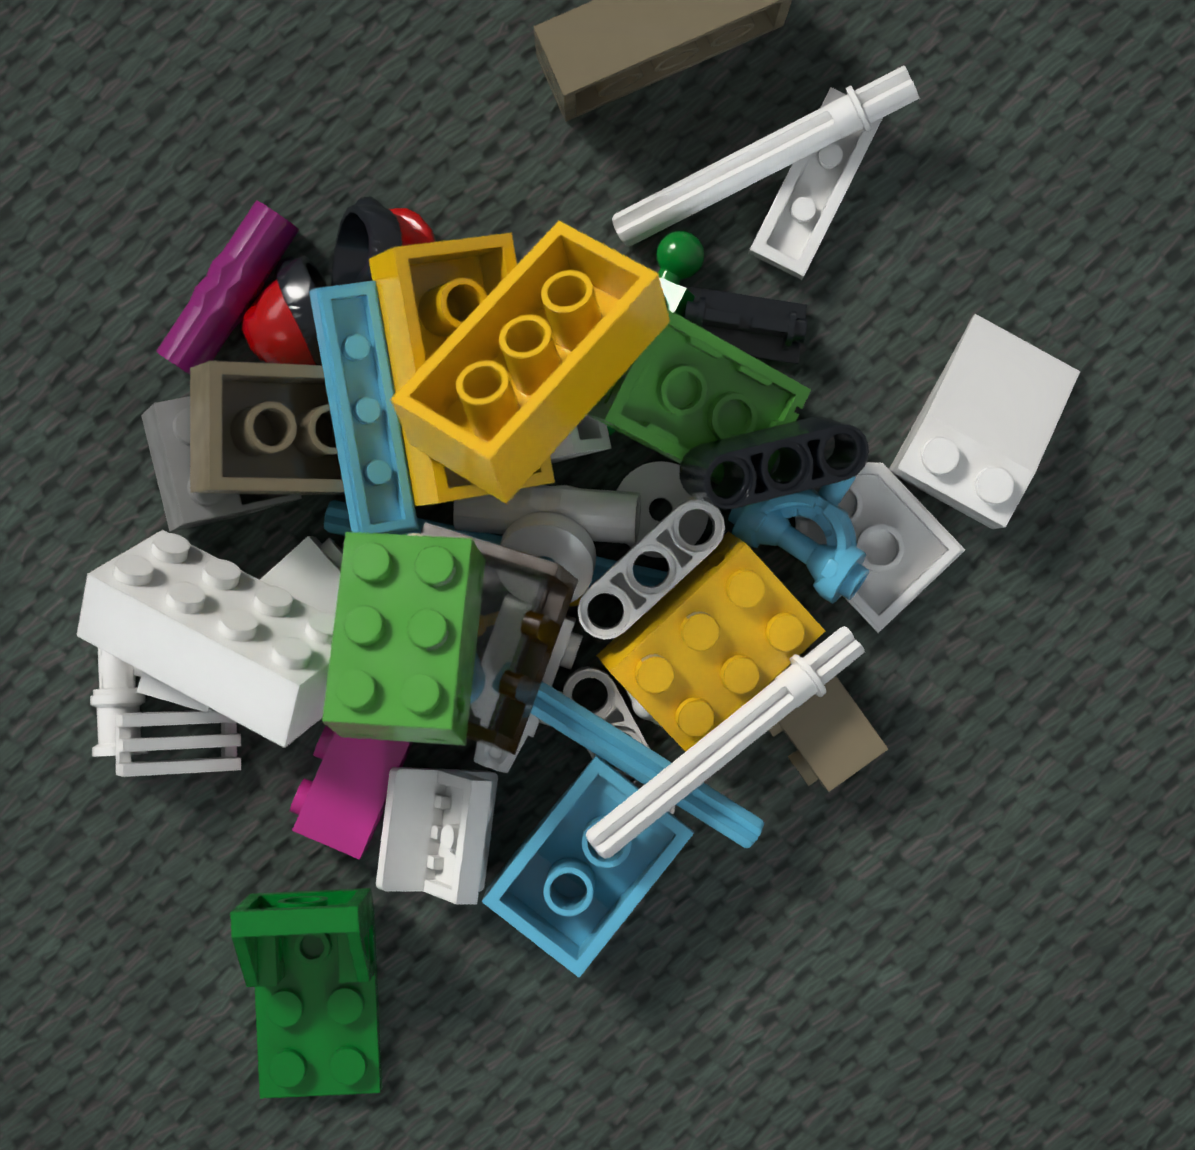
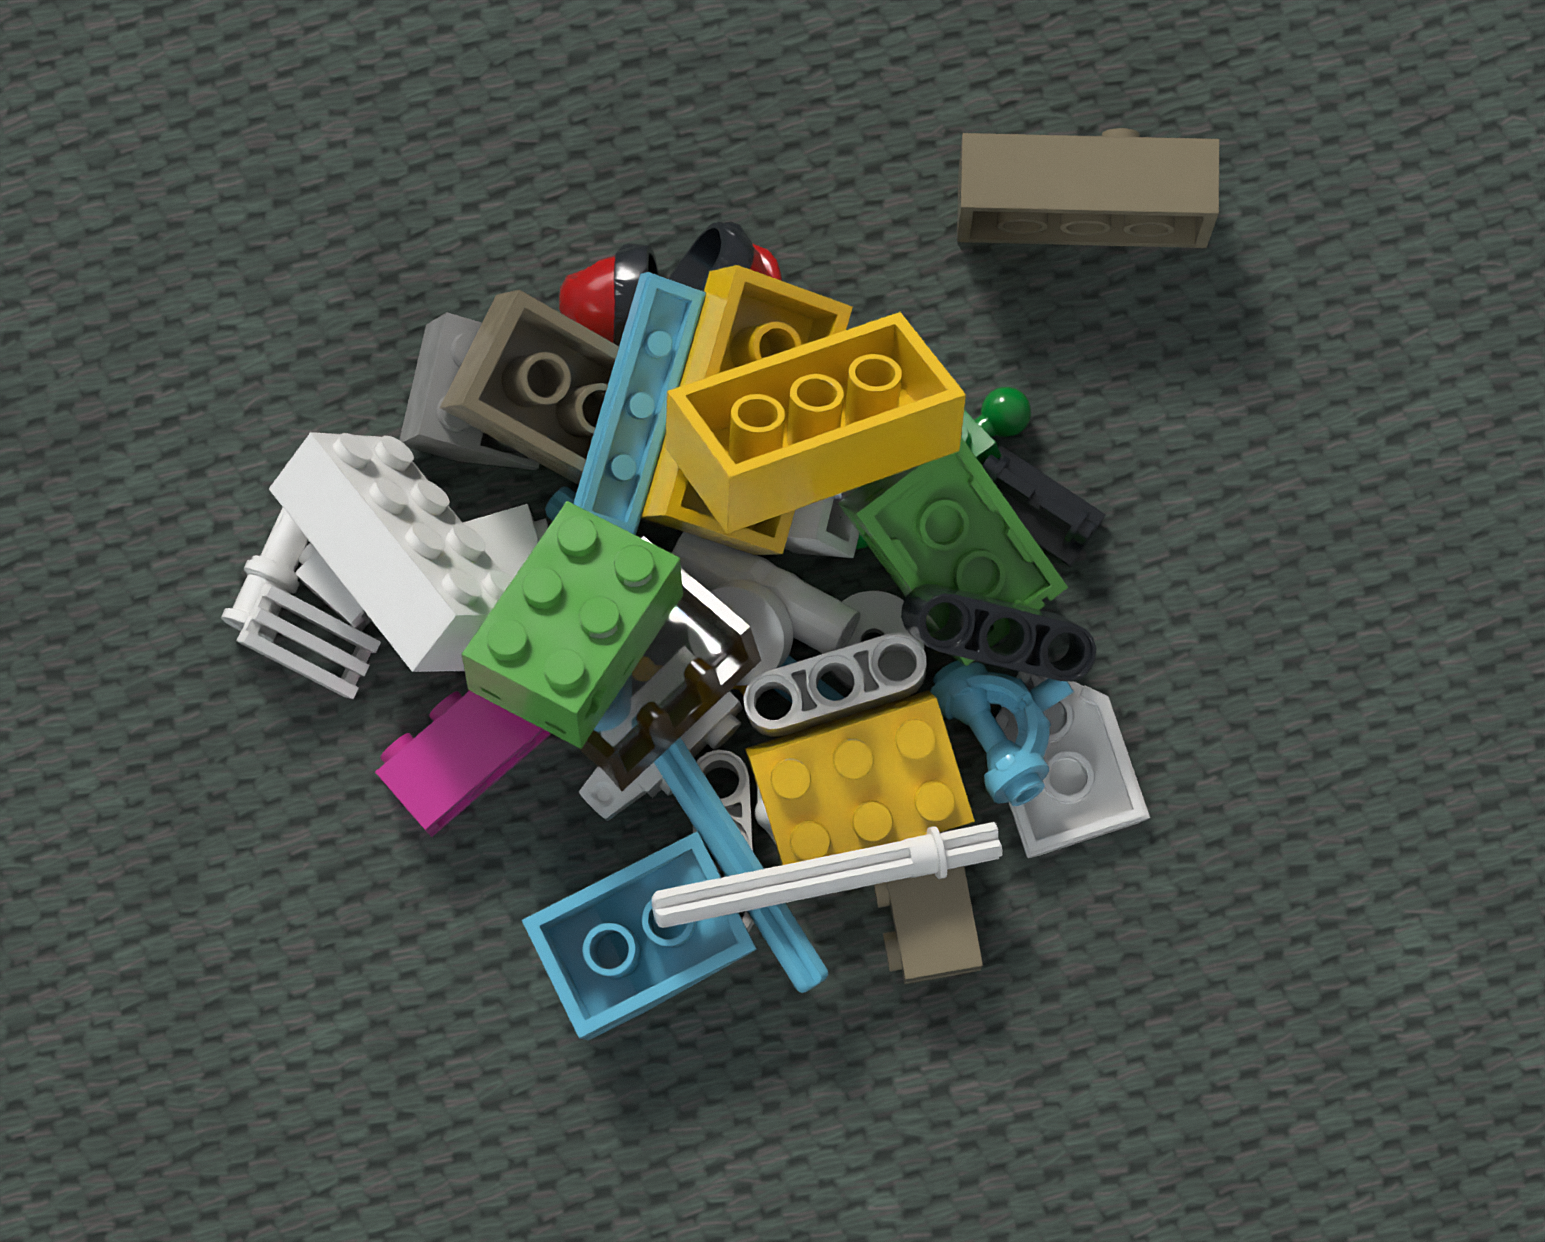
camera: 30 degrees right, 10 degrees down
magenta axle [156,200,300,374] -> none
green bracket [230,888,382,1099] -> none
white bracket [376,767,498,904] -> none
white axle [612,65,920,246] -> none
white plate [748,87,883,280] -> none
white slope [889,314,1080,529] -> none

